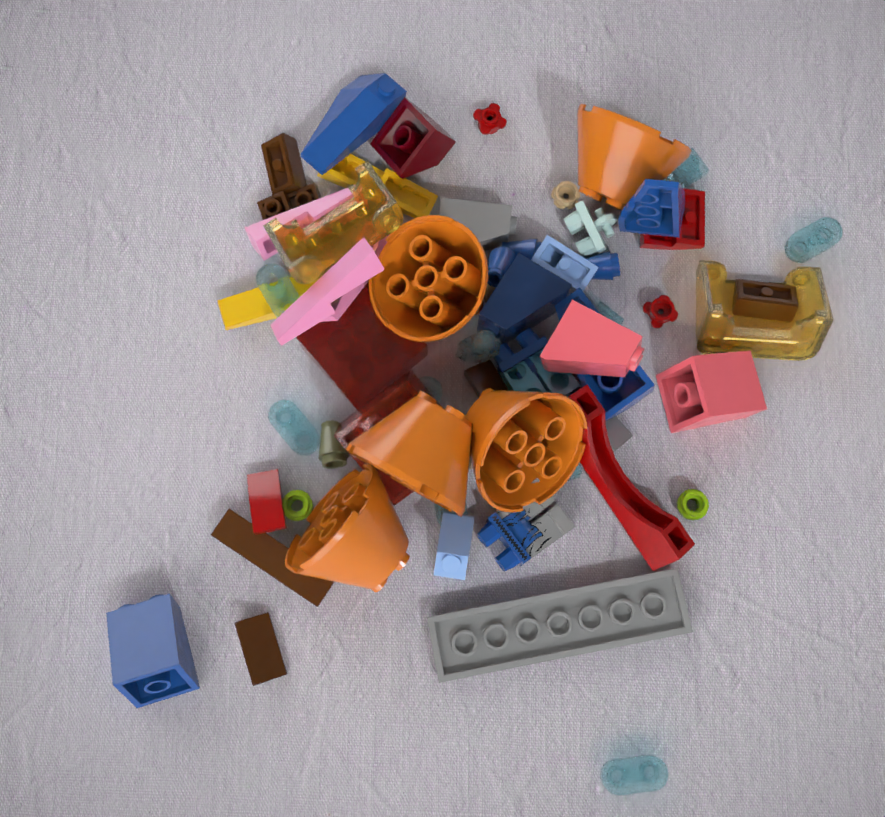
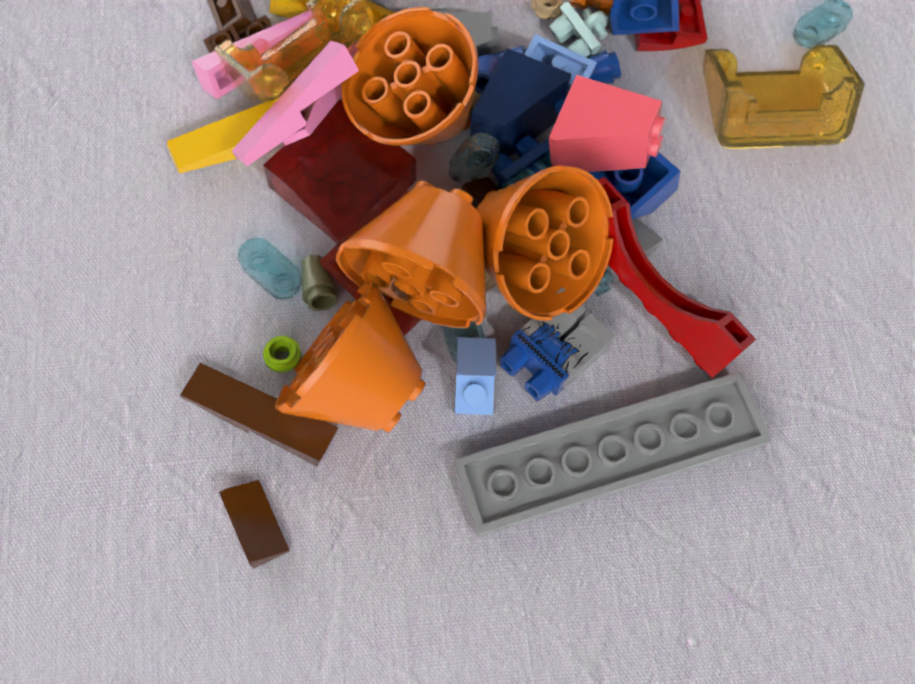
camera: 10 degrees left, 10 degrees down
slope [106,593,200,708] -> none
red slope [247,469,287,535] -> none
clear light blue plate [256,264,300,318] -> none
clear light blue plate [600,755,668,795] -> none
red plate [643,295,678,329] -> none
coral slope [656,350,767,433] -> none
lime plate [677,489,709,520] -> none
reddish brown slope [732,279,799,322] -> none

